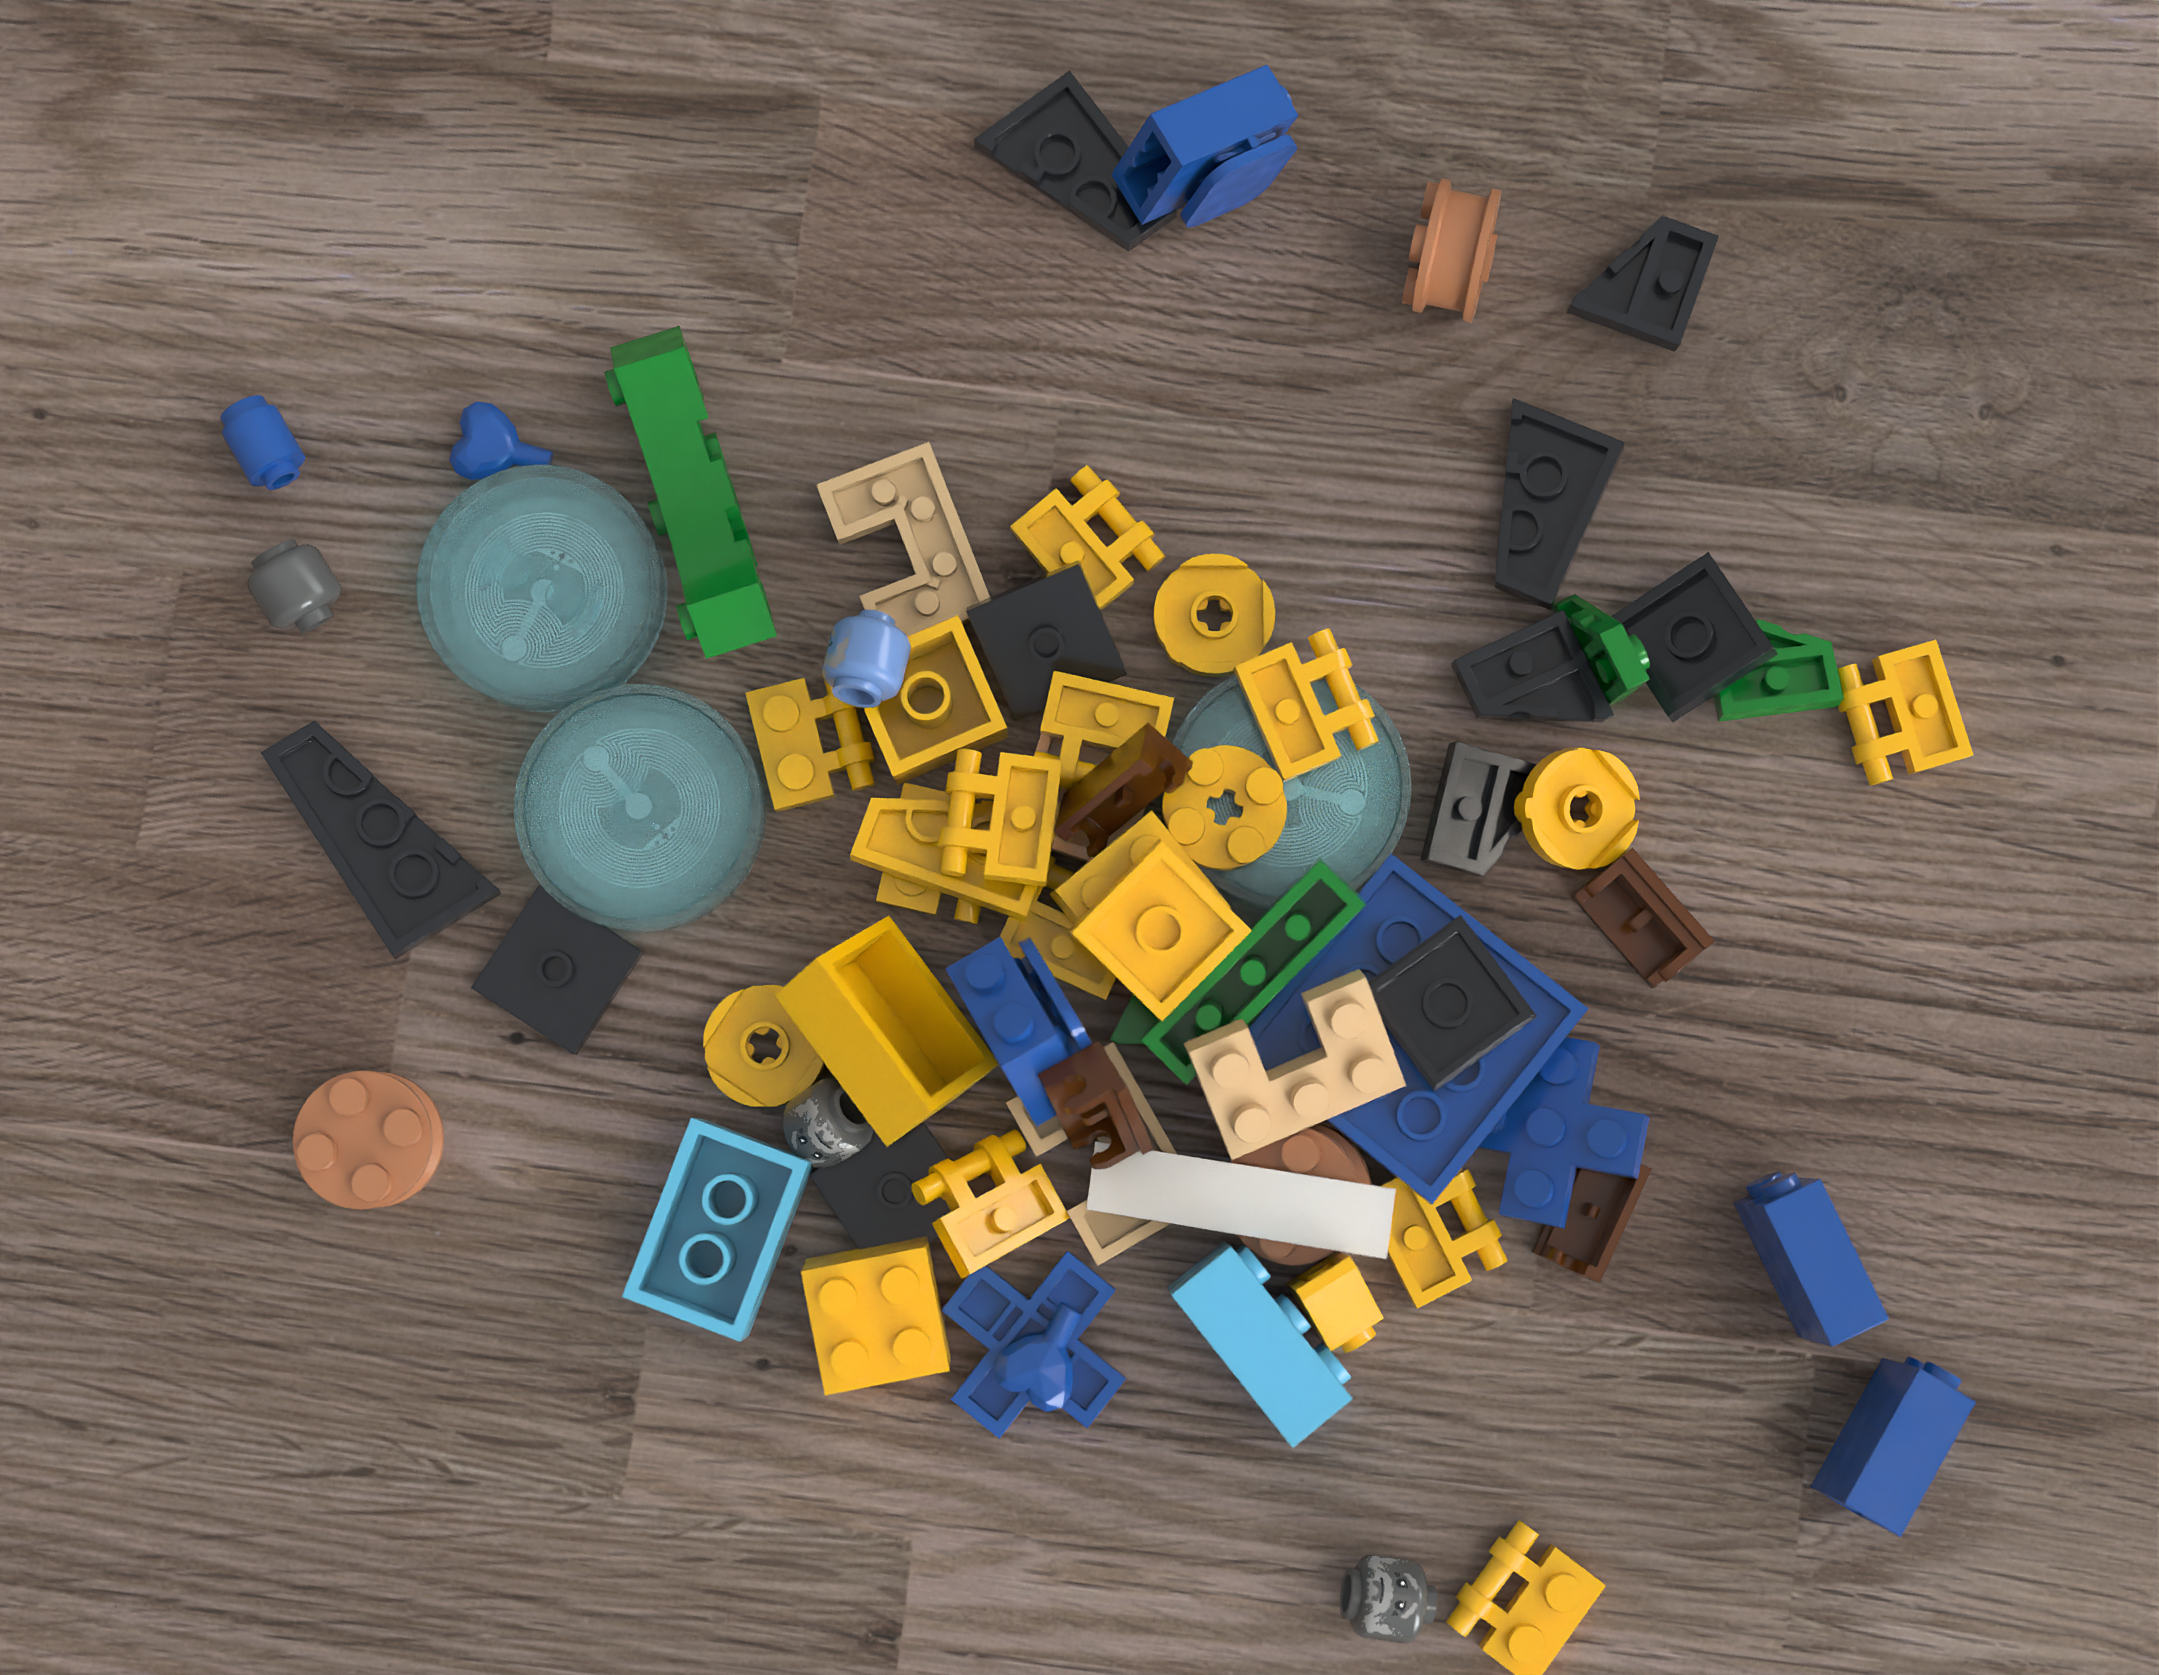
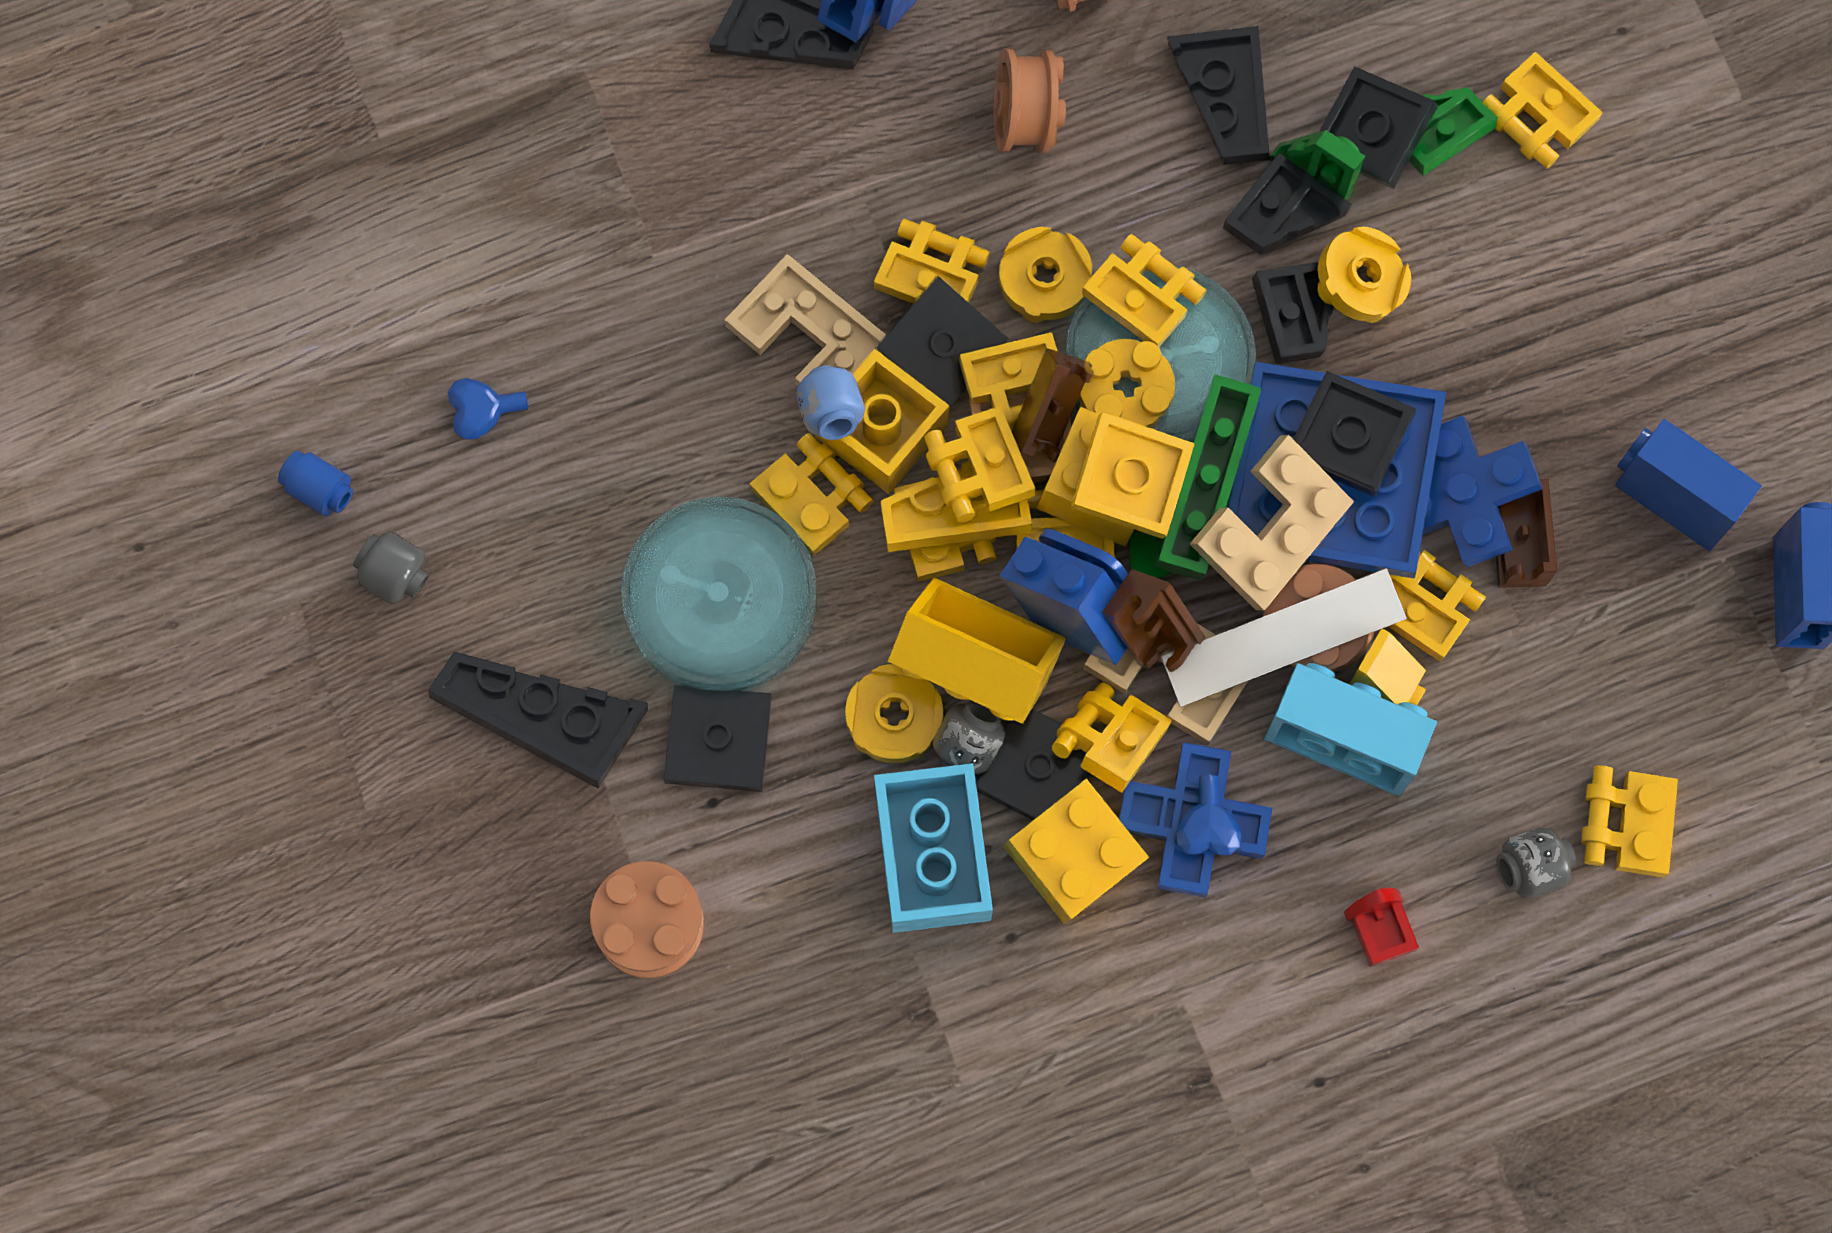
camera: 25 degrees left, 10 degrees down
clear light blue brick [416,465,668,712] -> none
green brick [604,326,777,659] -> none
reddish brown hinge [1571,848,1715,989] -> none
none -> nougat wheel [993,48,1066,154]
none -> red tile [1344,888,1419,967]

